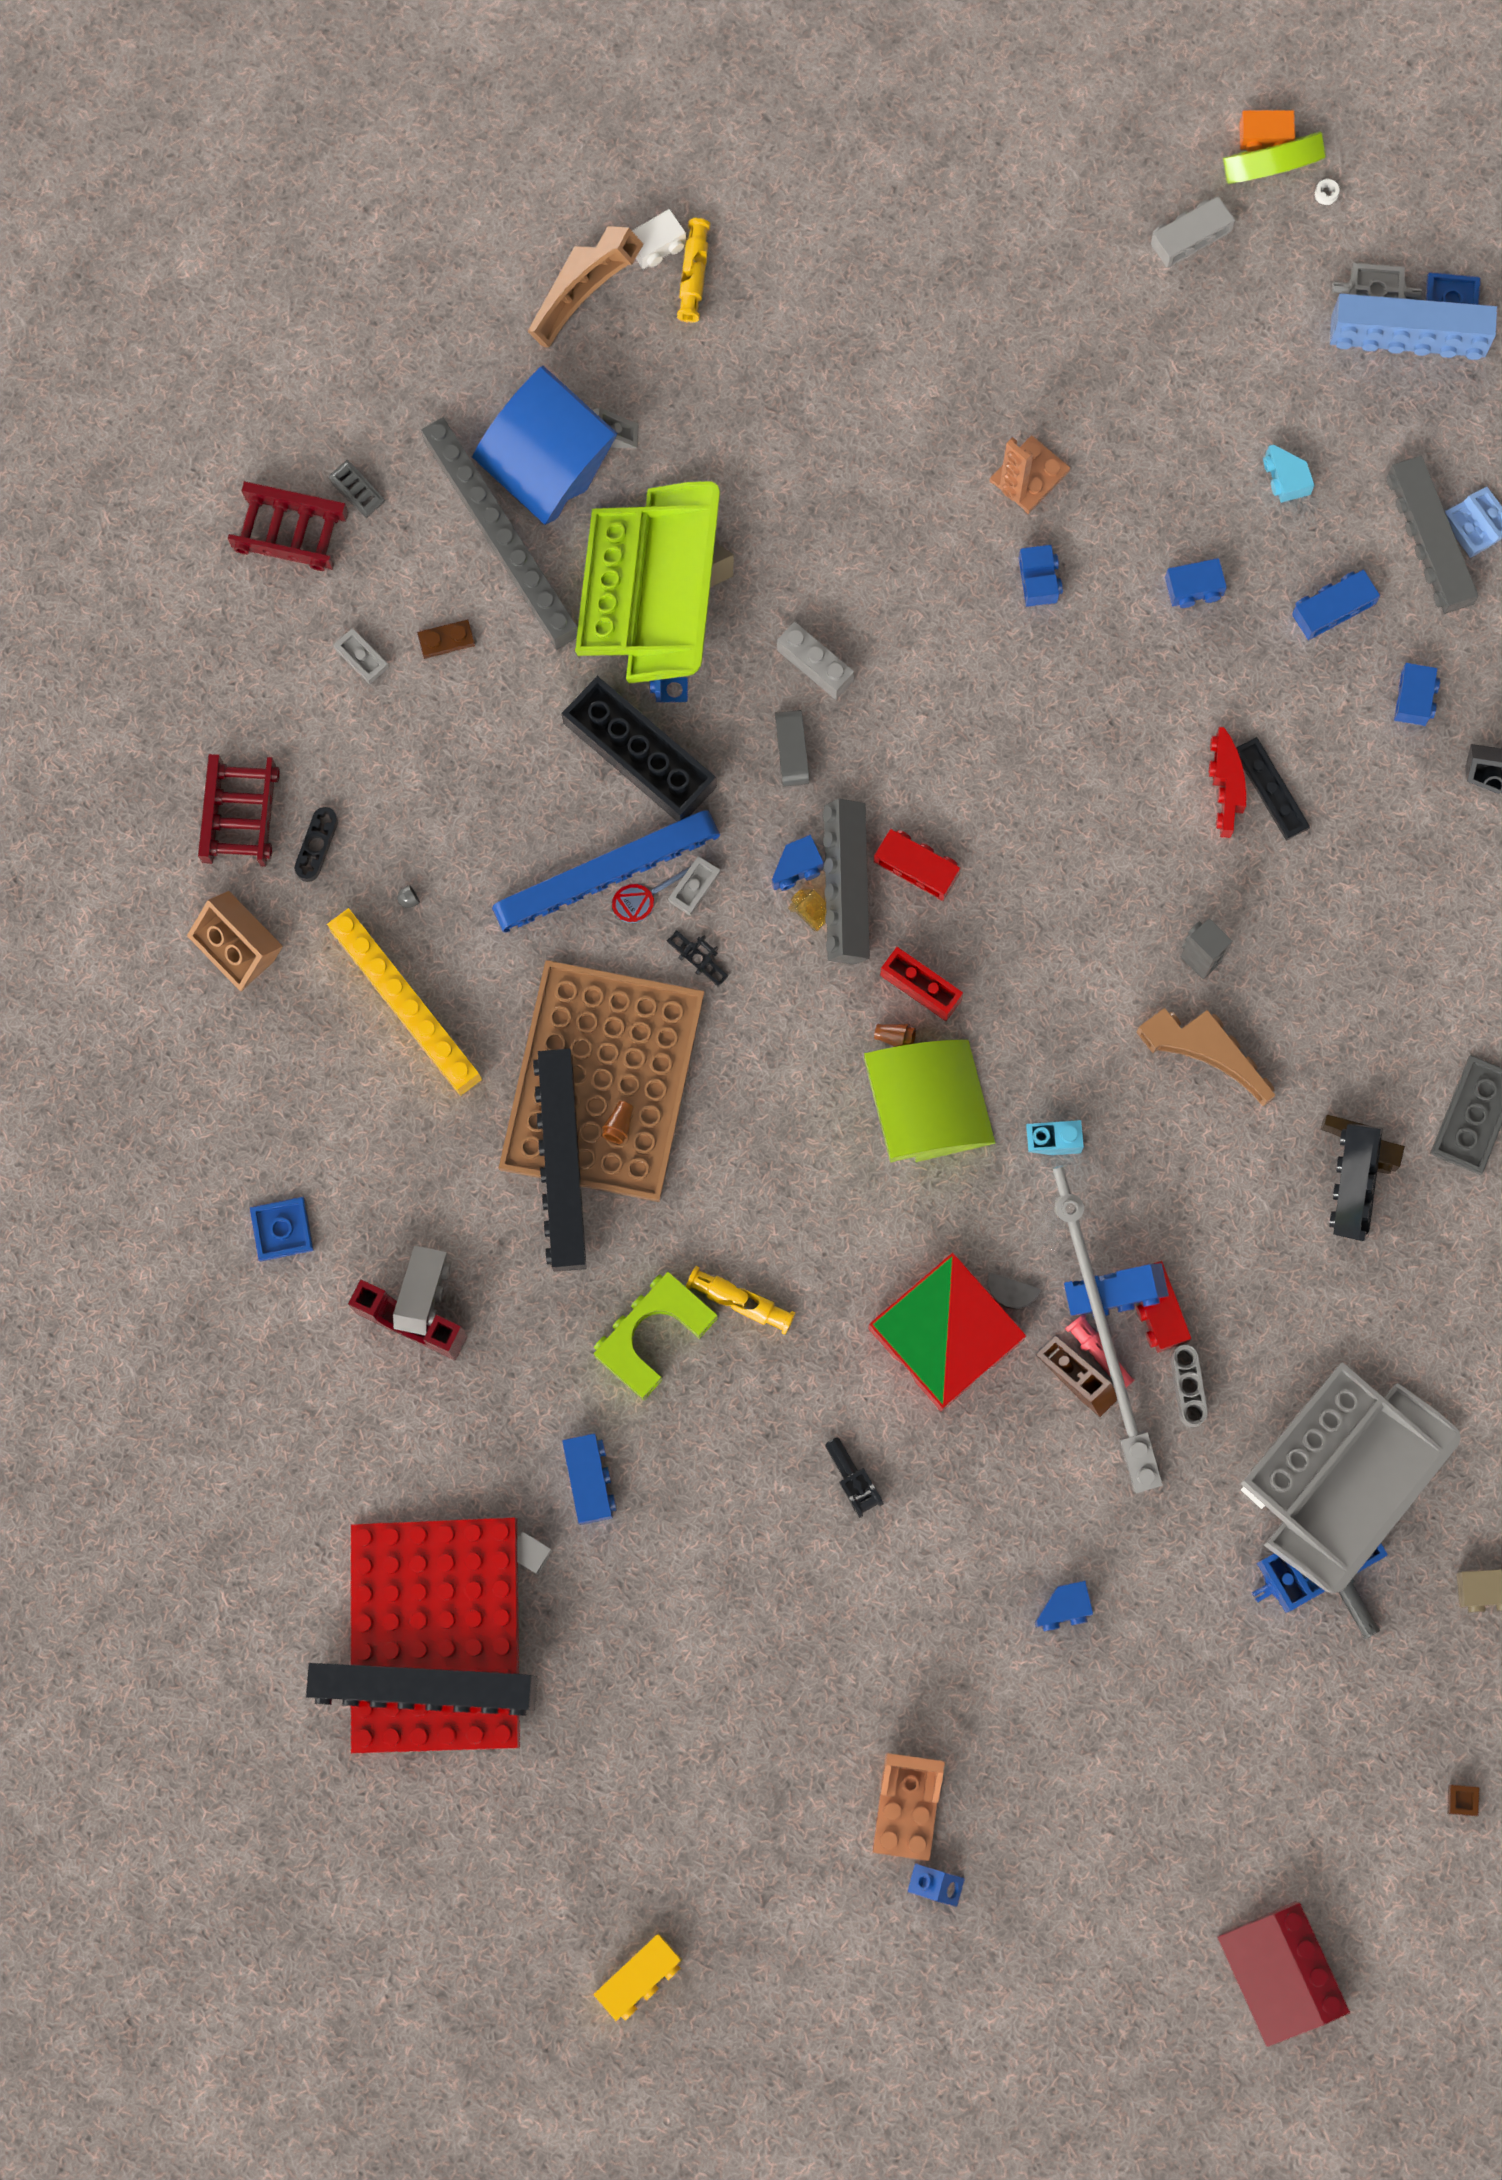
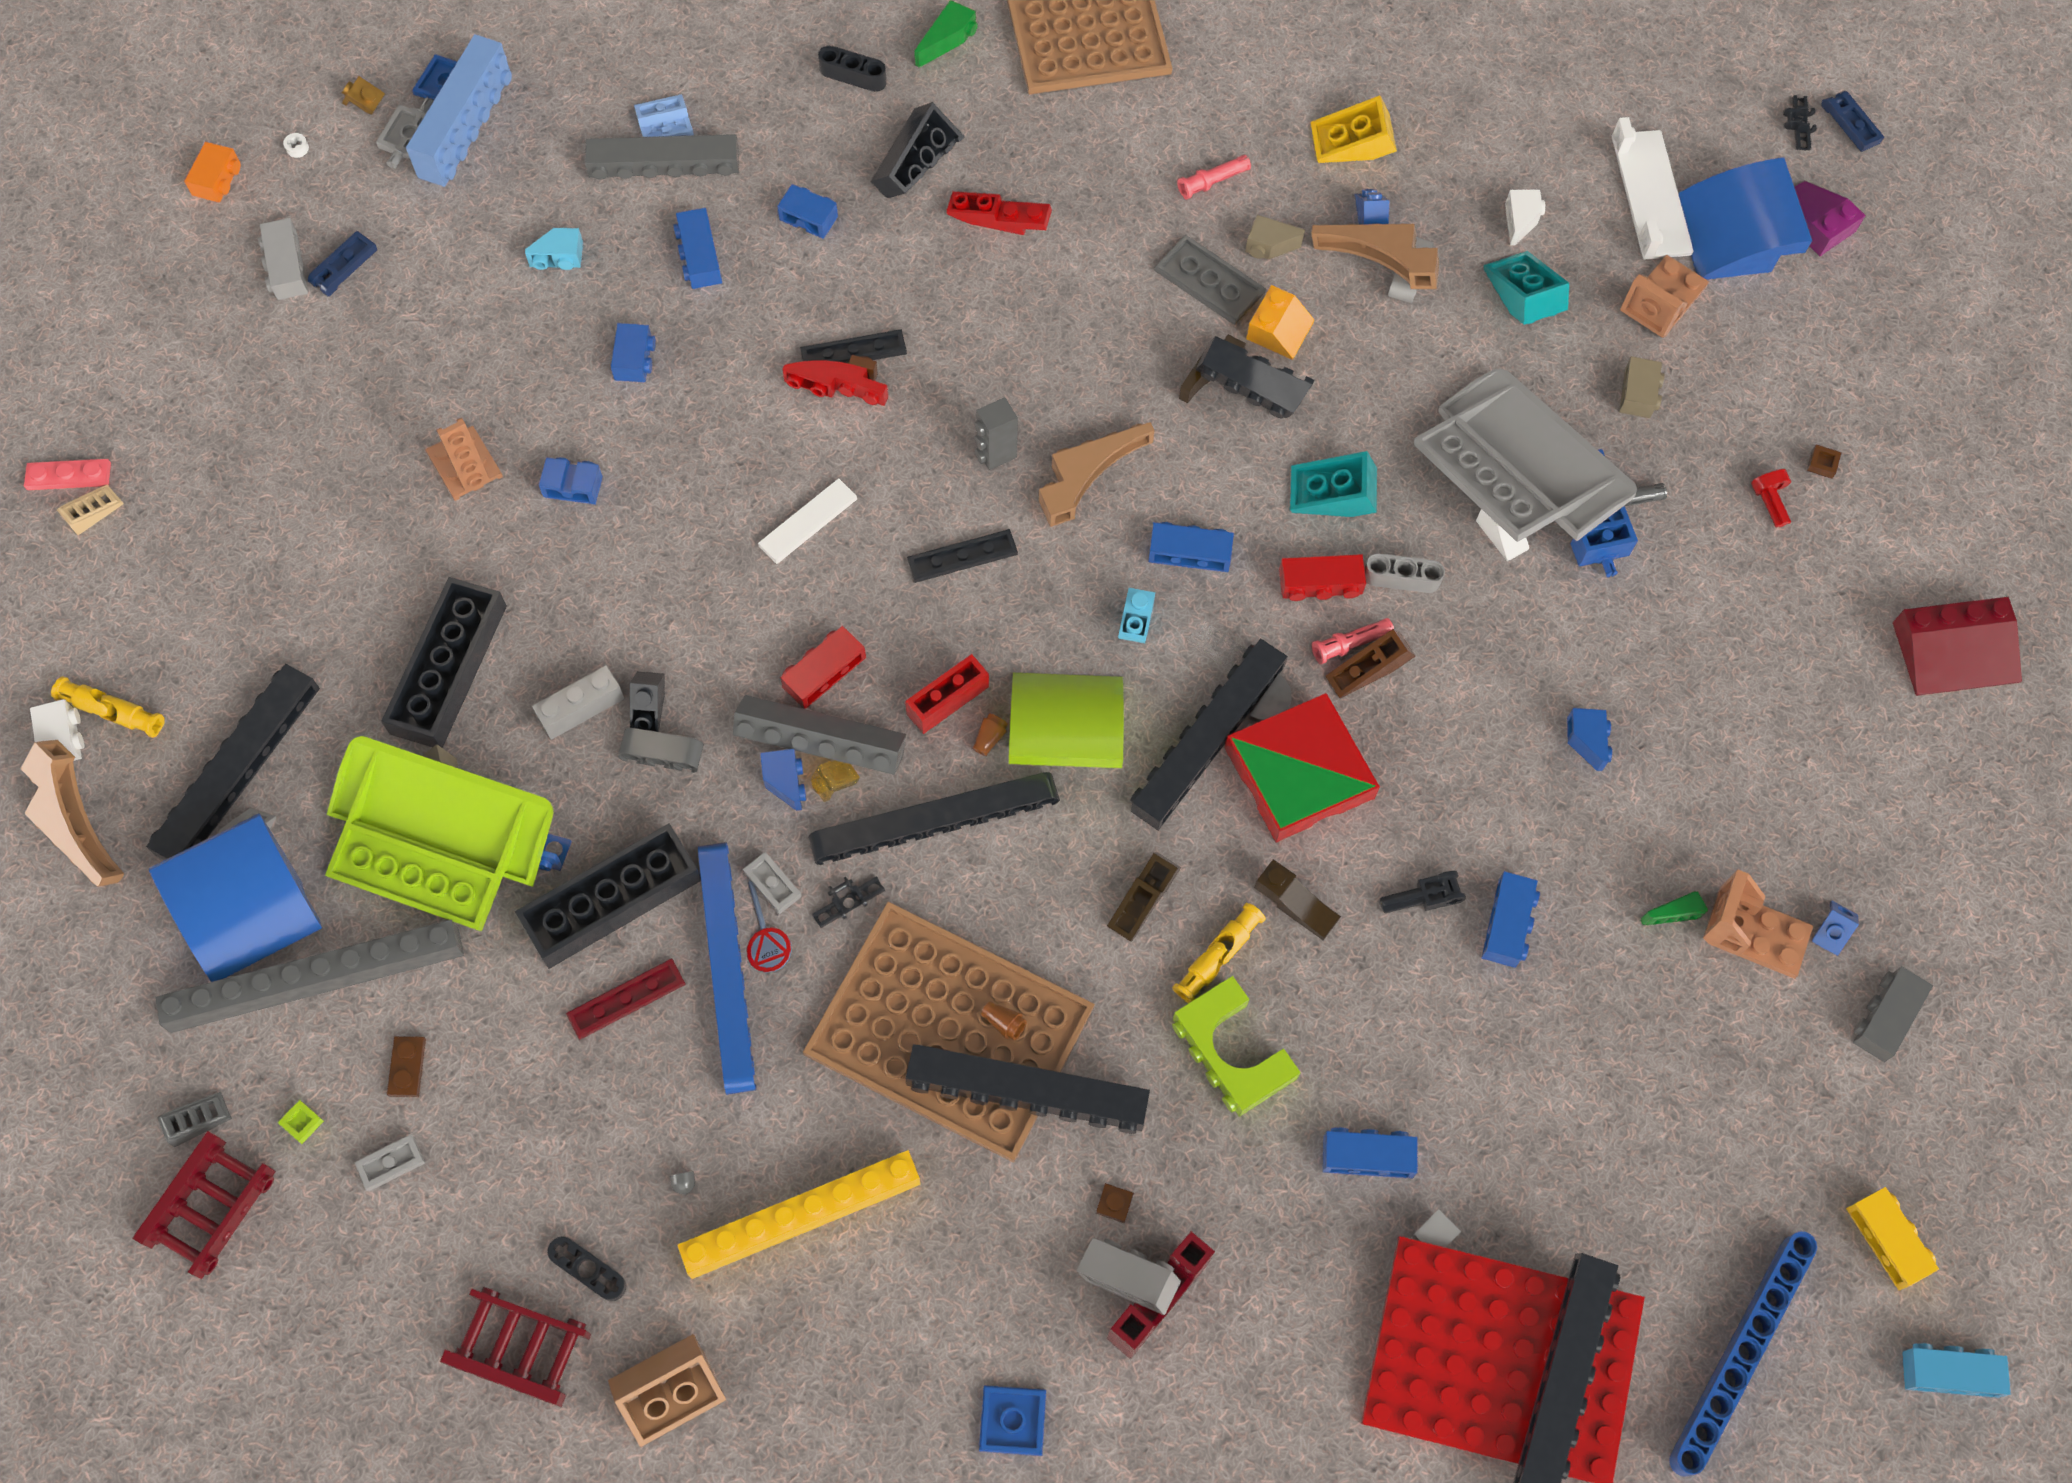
camera: 80 degrees left, 10 degrees down
light grey bar [1052,1166,1163,1493] -> none
blue wedge [1064,1263,1169,1318] -> none
lime slope [1223,132,1326,184] -> none
none -> coral plate [24,459,111,490]
none -> tan slope [57,485,123,535]
none -> black brick [146,663,320,860]
none -> lime plate [278,1100,324,1144]
none -> dark blue plate [307,231,378,297]
none -> pearl gold bracket [342,76,385,115]
none -> black brick [381,577,507,748]
none -> dark red tile [566,958,686,1040]
none -> black slope [630,671,665,732]
none -> white tile [758,478,857,564]
none -> black beam [808,772,1060,865]
none -> reddish brown plate [849,355,878,381]
none -> black tile [907,529,1018,583]
none -> red slope [946,191,1052,235]
none -> reddish brown plate [1096,1183,1134,1223]
none -> dark brown slope [1107,852,1181,942]
none -> black brick [1130,638,1288,831]
none -> blue brick [1148,522,1234,572]
none -> light orange slope [1246,285,1314,360]
none -> dark brown slope [1254,859,1341,941]
none -> teal slope [1290,451,1377,517]
none -> blue brick [1481,871,1540,968]
none -> green slope [1640,891,1708,926]
none -> blue beam [1669,1231,1817,1477]
none -> red piece [1751,469,1791,528]
none -> dark grey brick [1853,966,1933,1062]
none -> dark azure brick [1902,1343,2011,1398]

